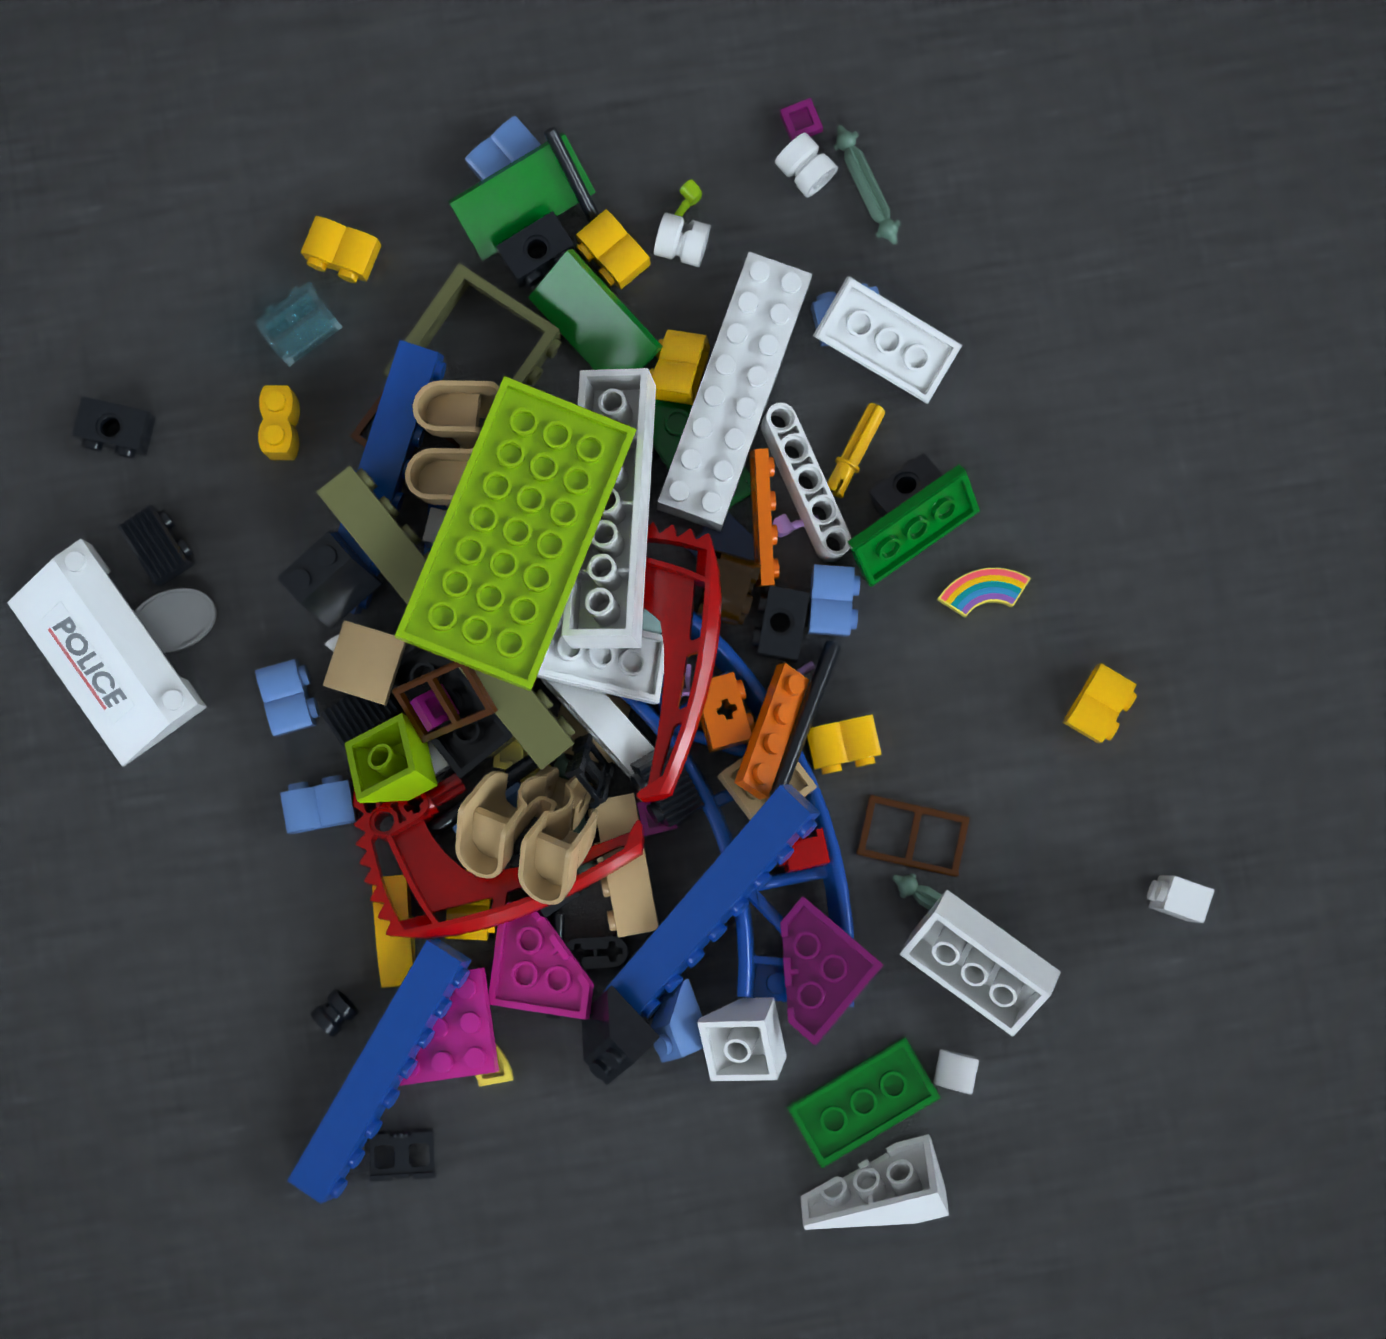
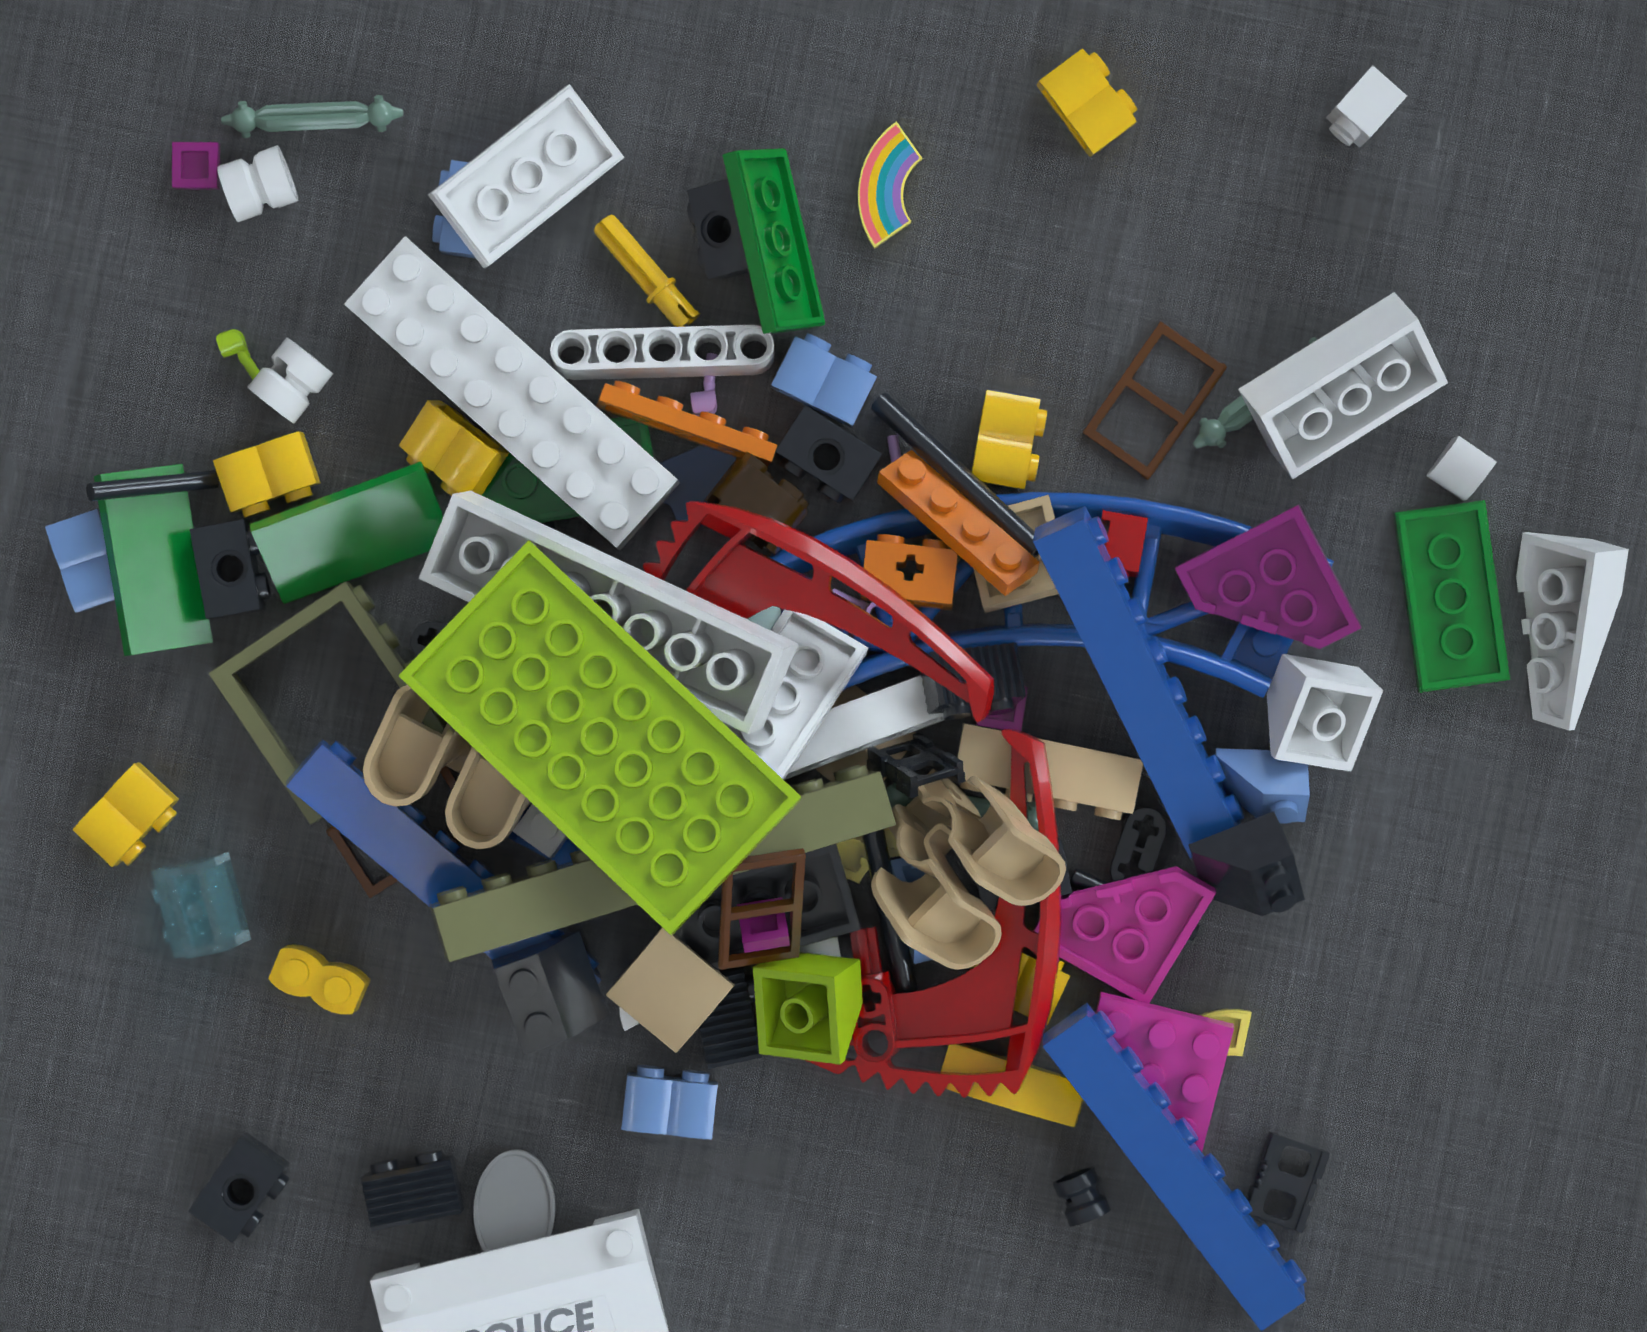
camera: 70 degrees left, 5 degrees up
medium blue brick [280,775,358,834] -> none

